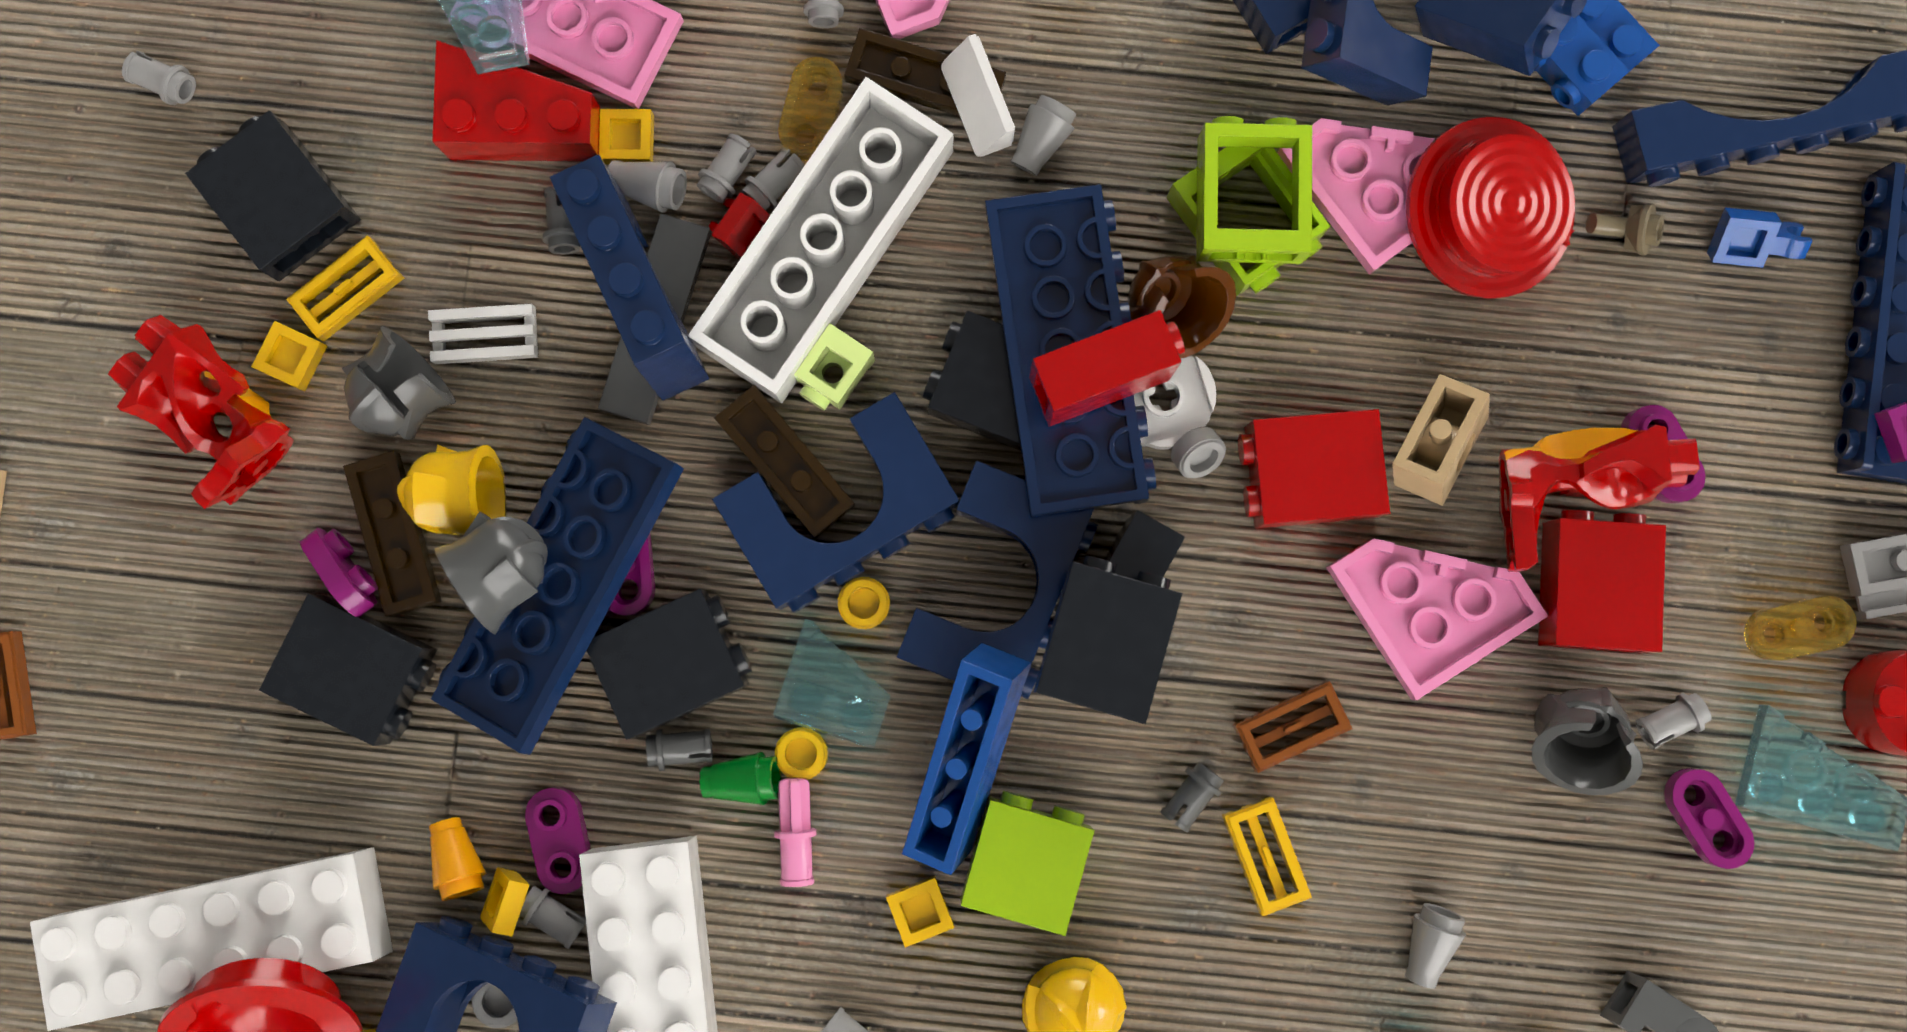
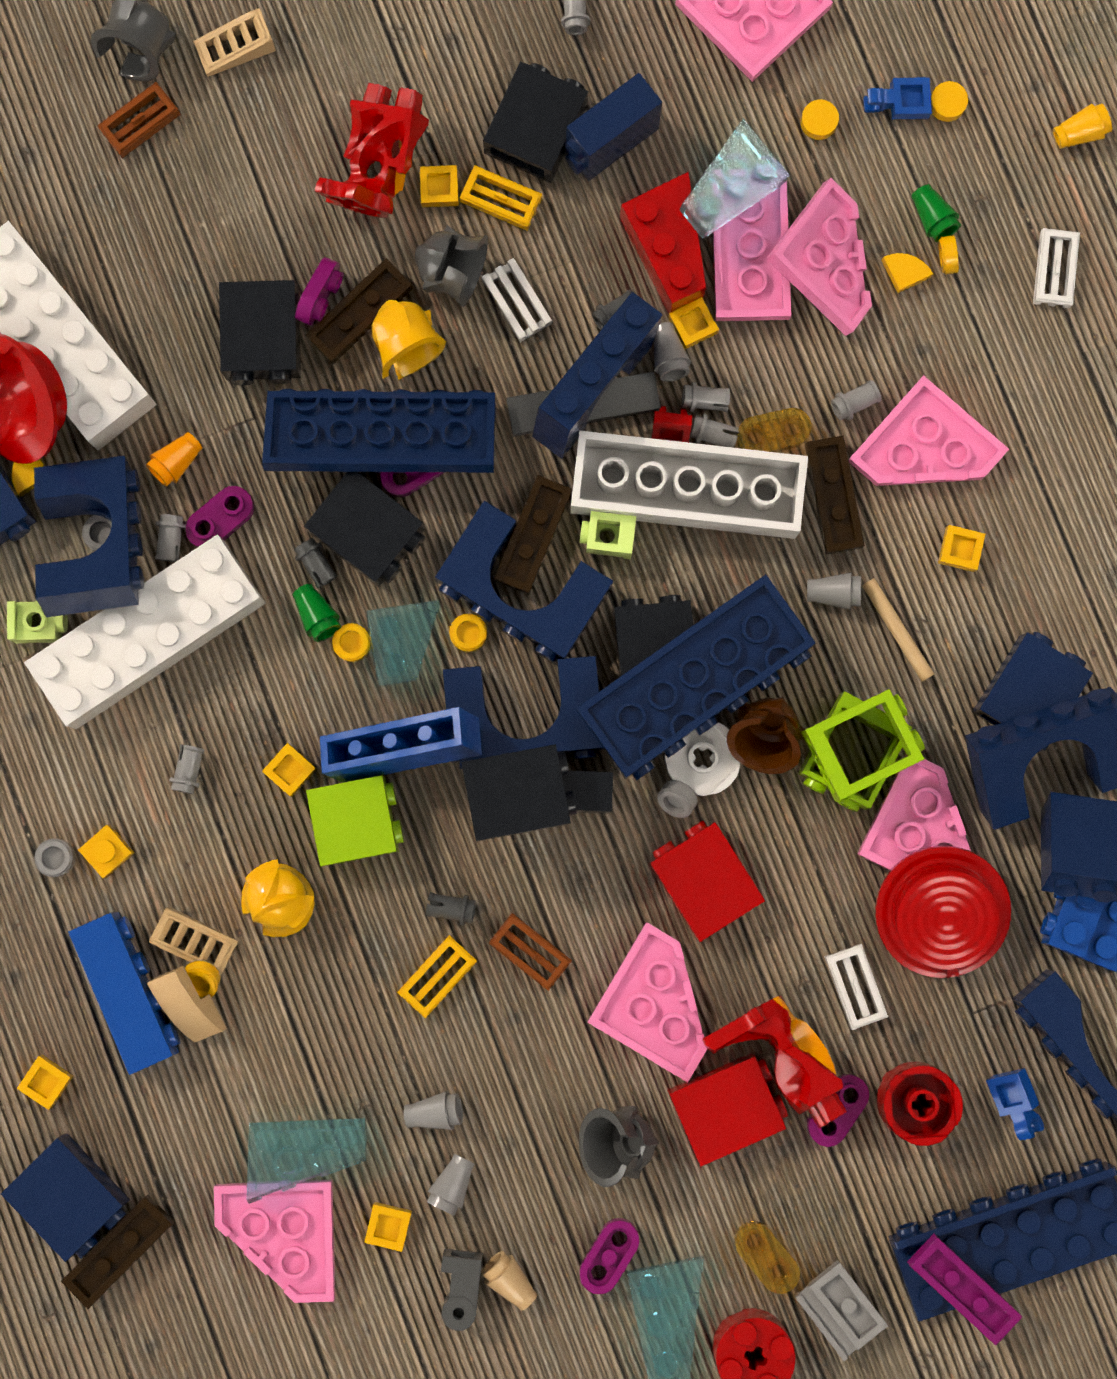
camera: 65 degrees right, 0 degrees up
dark grey helmet [434,512,548,635] -> none
yellow tile [480,867,530,937] -> none
bright pink axle [774,778,817,887] -> none
white slope [941,34,1015,157] -> none
red brick [1029,310,1185,427] -> none
tan brick [1392,374,1490,506] -> none
dark tan plate [1586,203,1664,256] -> none
light grey pin [1636,693,1712,750] -> none
none -> light grey cone [427,1154,475,1216]
none -> tan cone [481,1251,537,1310]
none -> dark blue brick [565,73,662,182]
none -> white tile [824,944,888,1030]
none -> tan bar [862,578,934,682]
none -> red brick [877,1062,963,1146]

